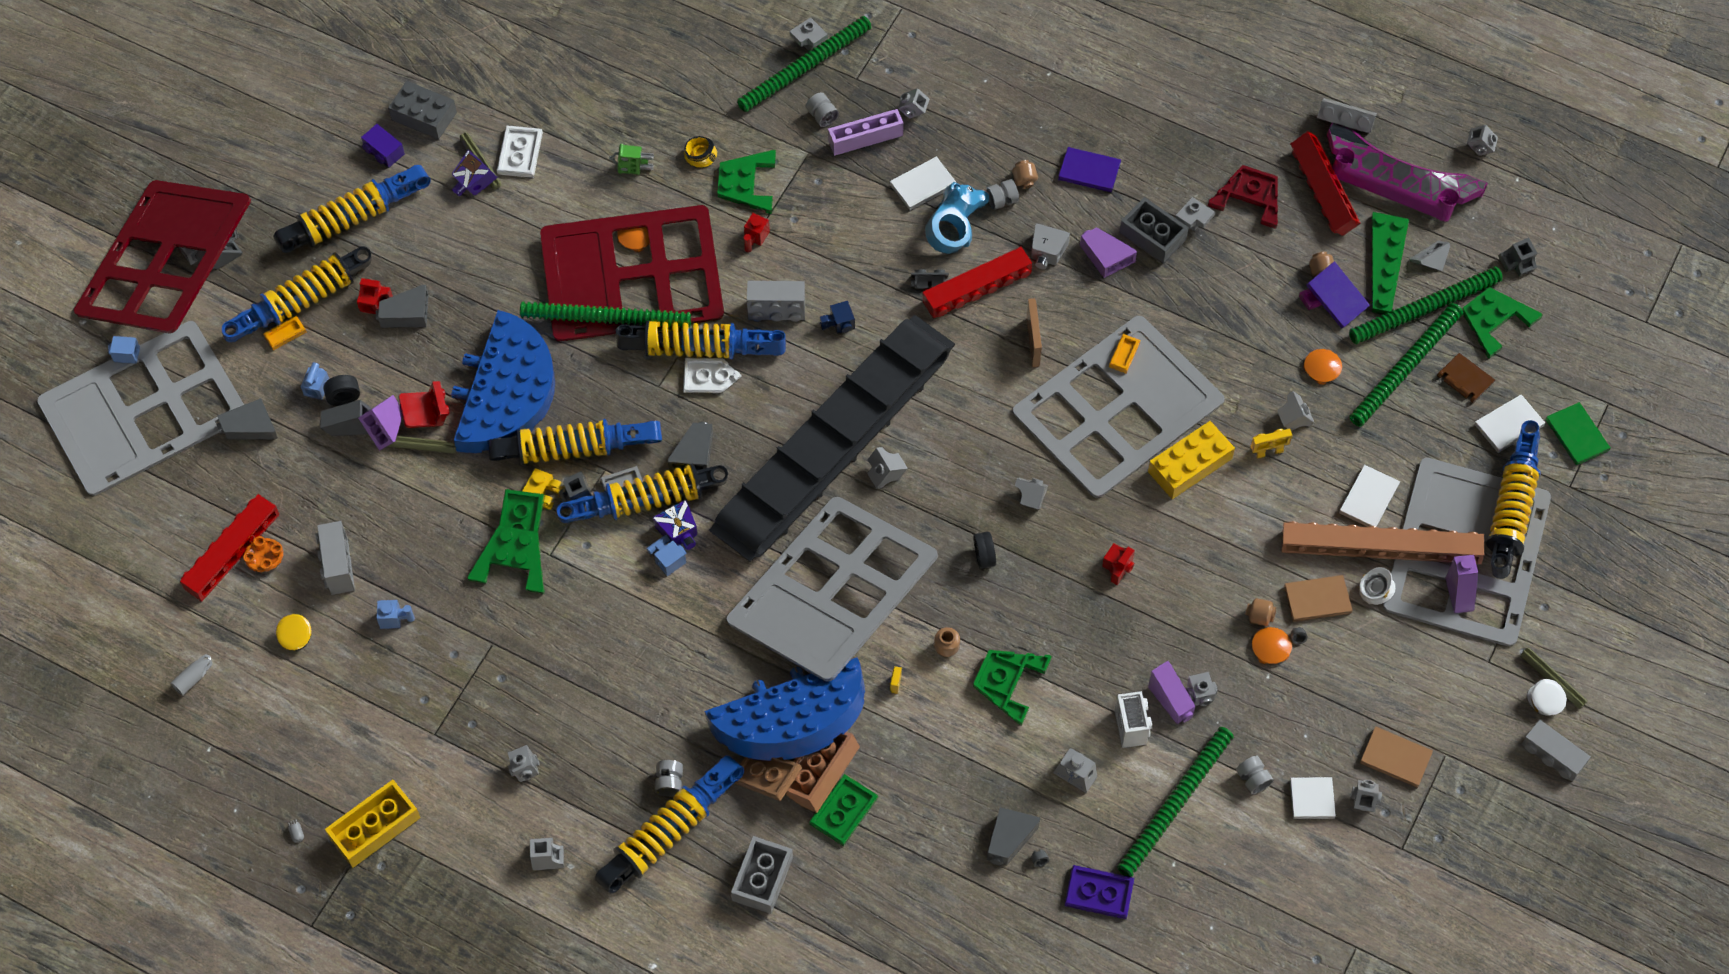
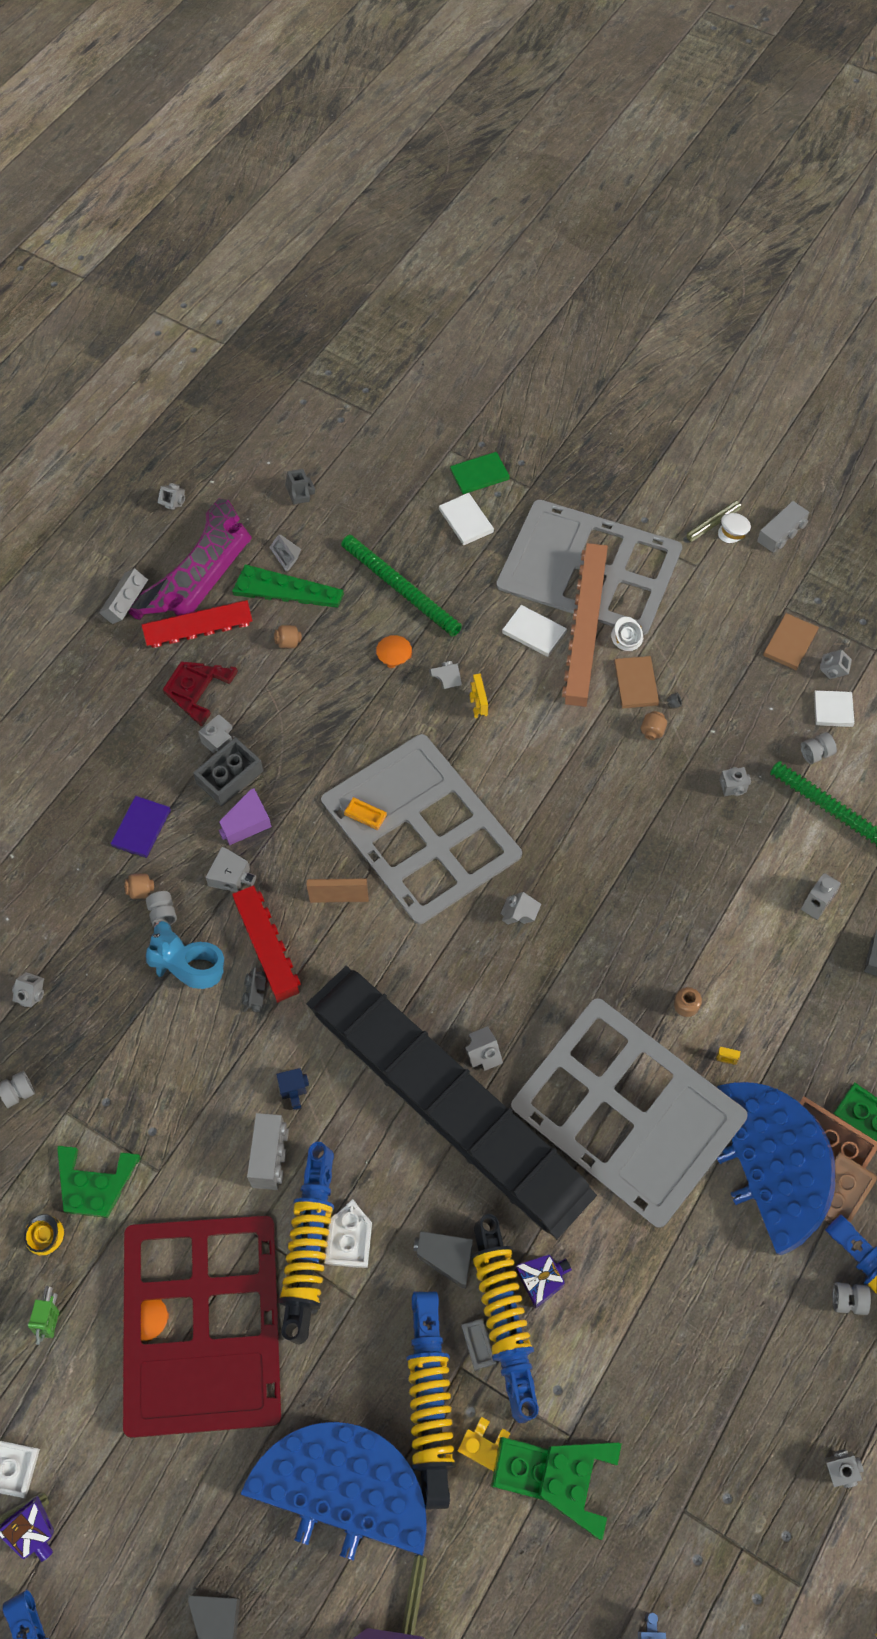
camera: 85 degrees left, 0 degrees up
red bracket [398,381,449,428] -> none
green piece [520,301,691,328] -> none
dark grey brick [559,471,593,511] -> none
medium blue brick [646,535,686,576] -> none
red brick [744,213,770,253] -> none
lavender brick [828,109,903,156] -> none
white tile [890,156,957,210] -> none
black tyre [973,532,996,569] -> none
green wing [973,650,1052,726] -> none
red brick [1102,543,1135,586] -> none
white piece [1115,691,1152,748] -> none
yellow brick [1148,420,1235,499] -> none
medium lavender slope [1148,661,1195,724] -> none
orange dish [1252,627,1292,664] -> none
magenta plate [1299,288,1322,311] -> none
dark purple tile [1306,261,1370,329] -> none
green piece [1349,266,1503,344] -> none
reddish brown piece [1437,353,1495,404] -> none
medium lavender slope [1445,555,1478,614] -> none
green wing [1462,287,1543,359] -> none
piece [1486,420,1541,579] -> none

